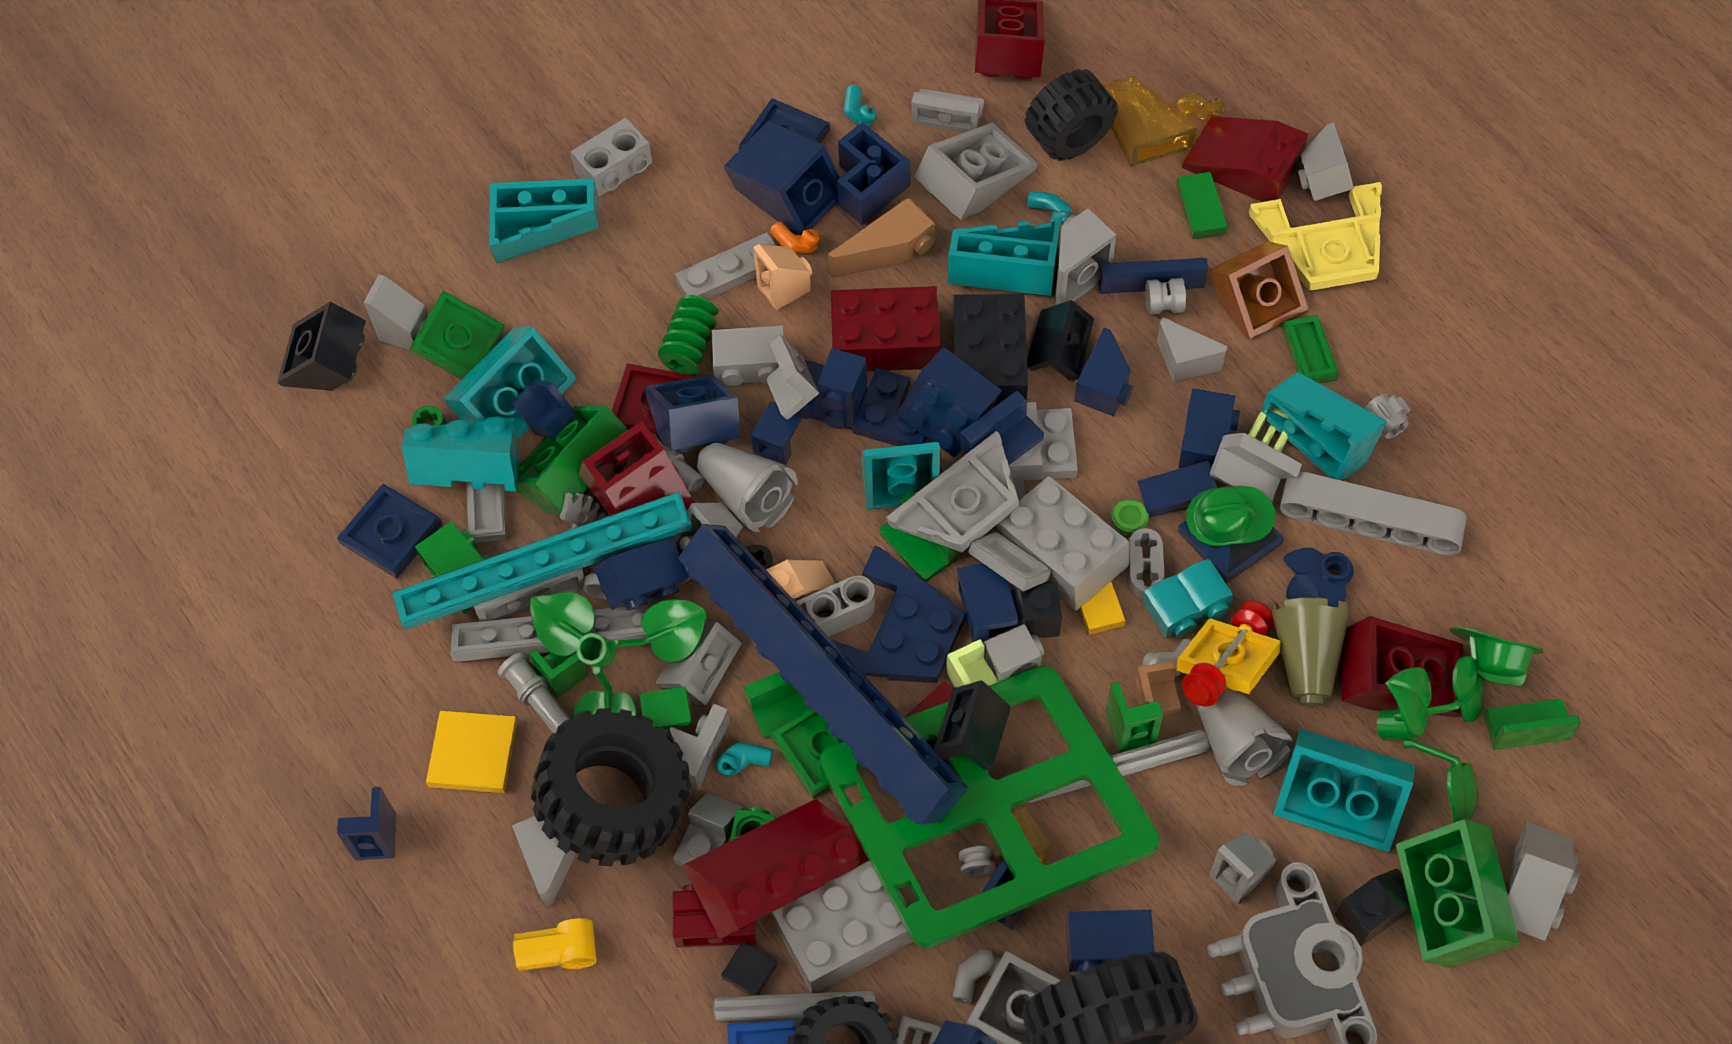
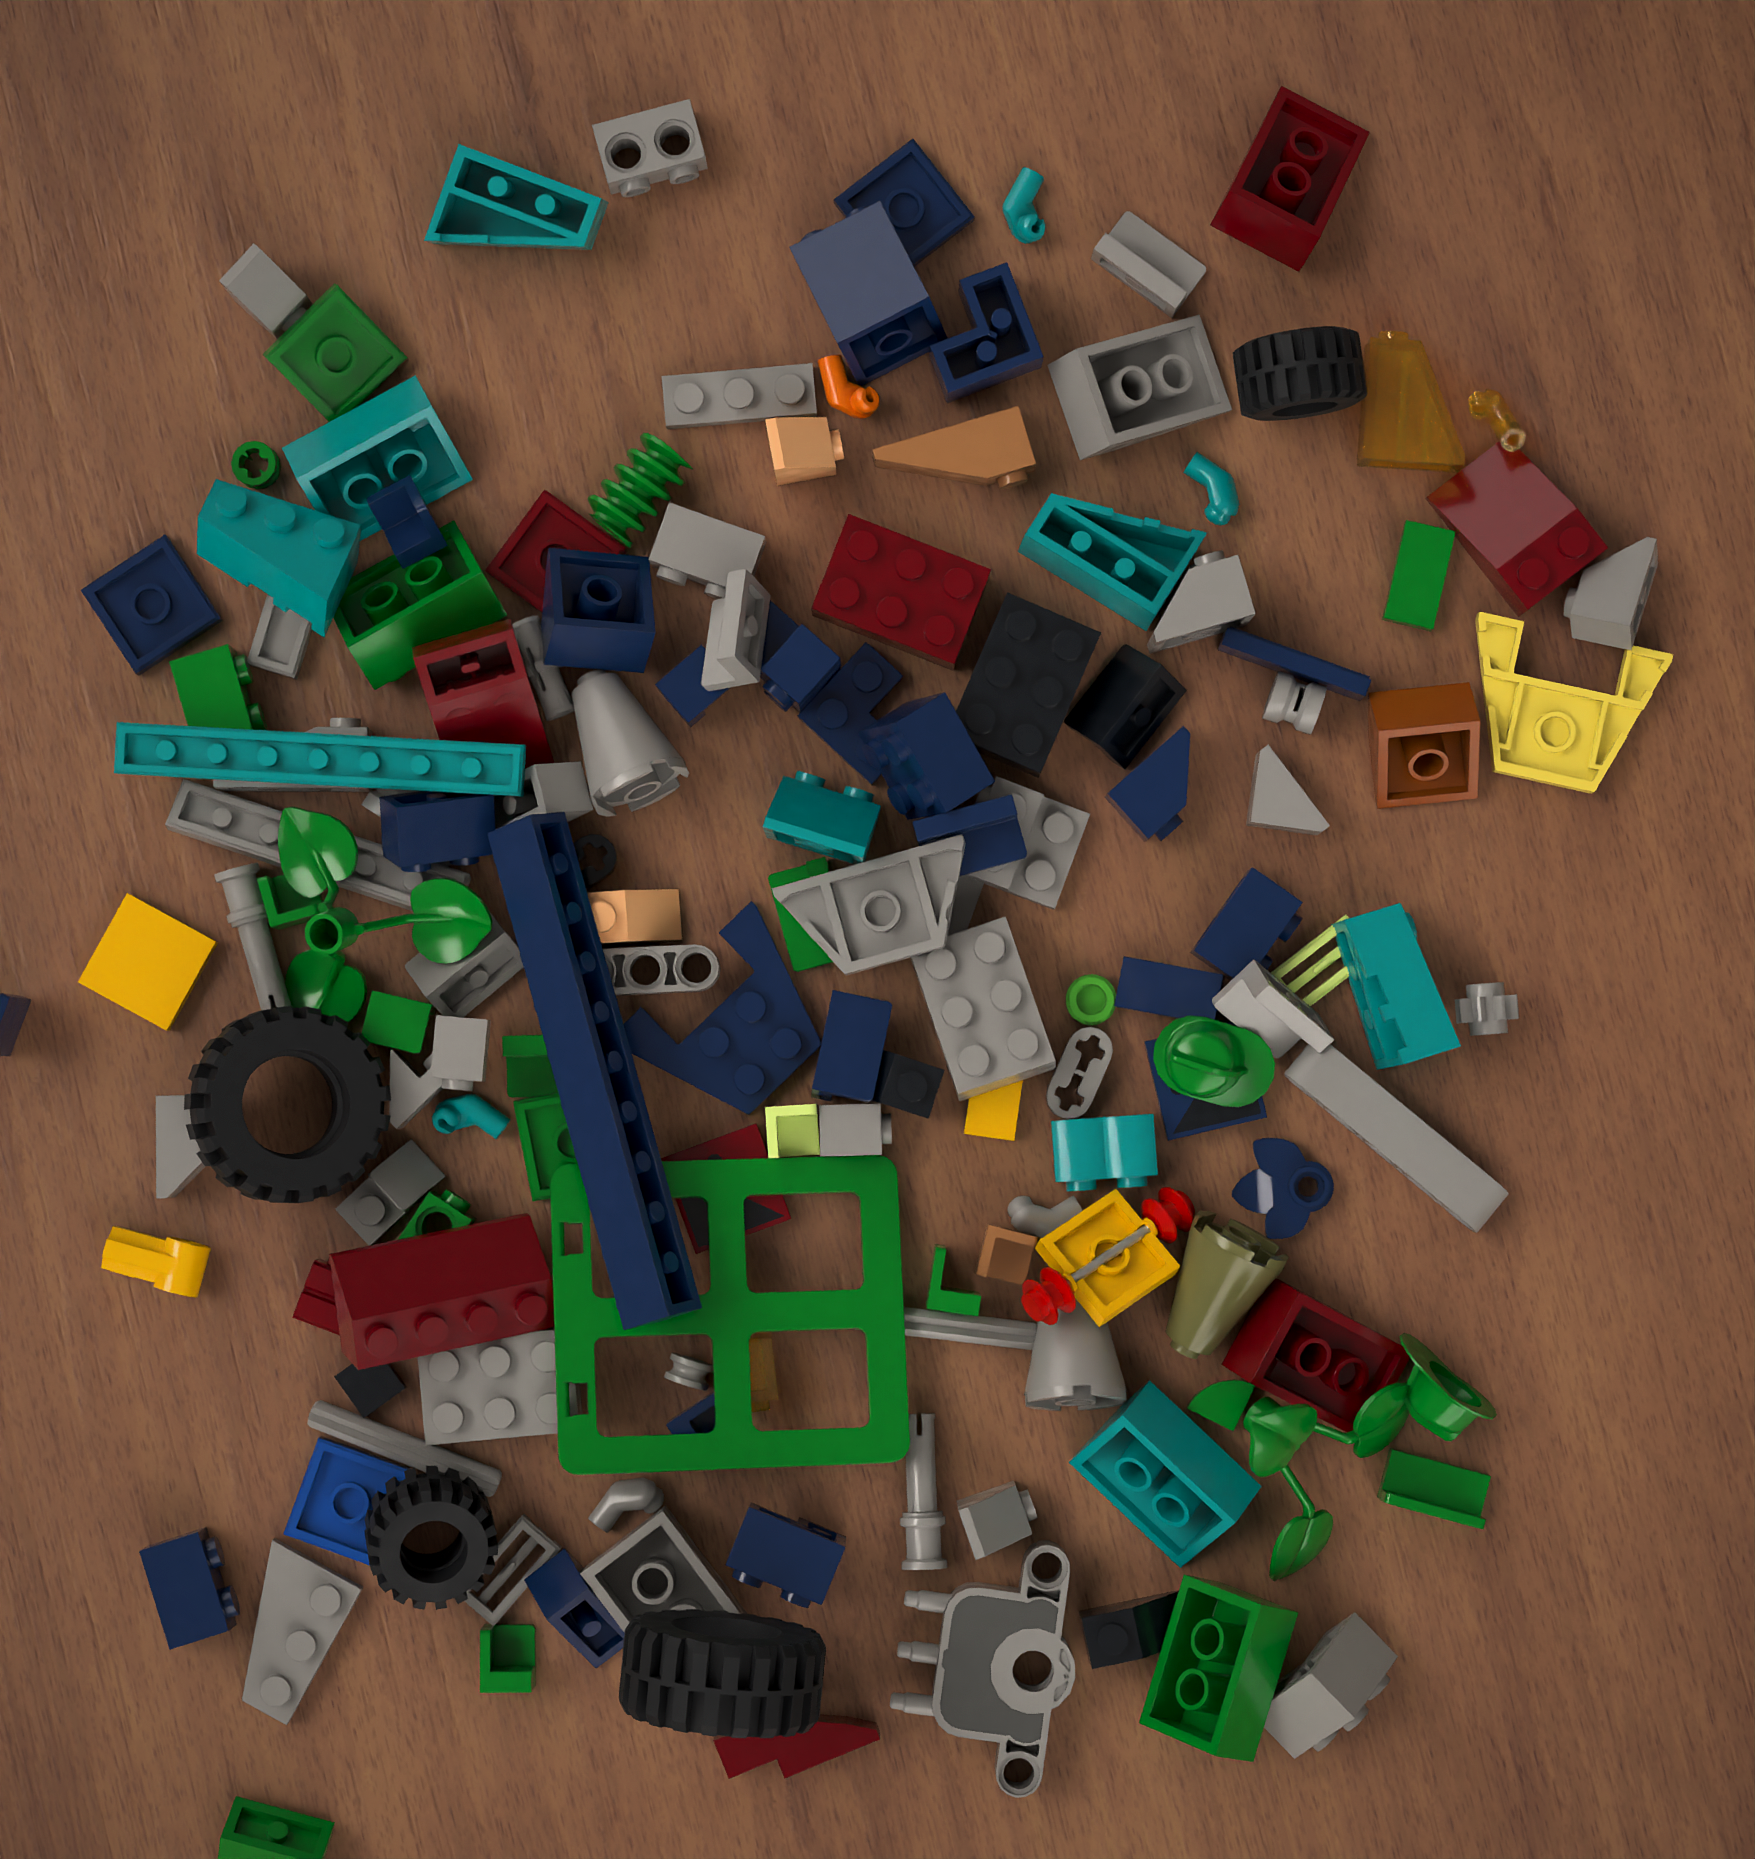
camera: 20 degrees right, 25 degrees up
black slope [277,301,366,391] -> none
light grey piece [560,492,605,530] -> none
black panel [933,680,1011,770] -> none
light grey tile [968,532,1051,591] -> none
green tile [1282,315,1339,384] -> none
none -> light grey brick [430,1015,491,1091]
none -> light grey pin [900,1413,948,1570]
none -> green tile [1186,1379,1255,1431]

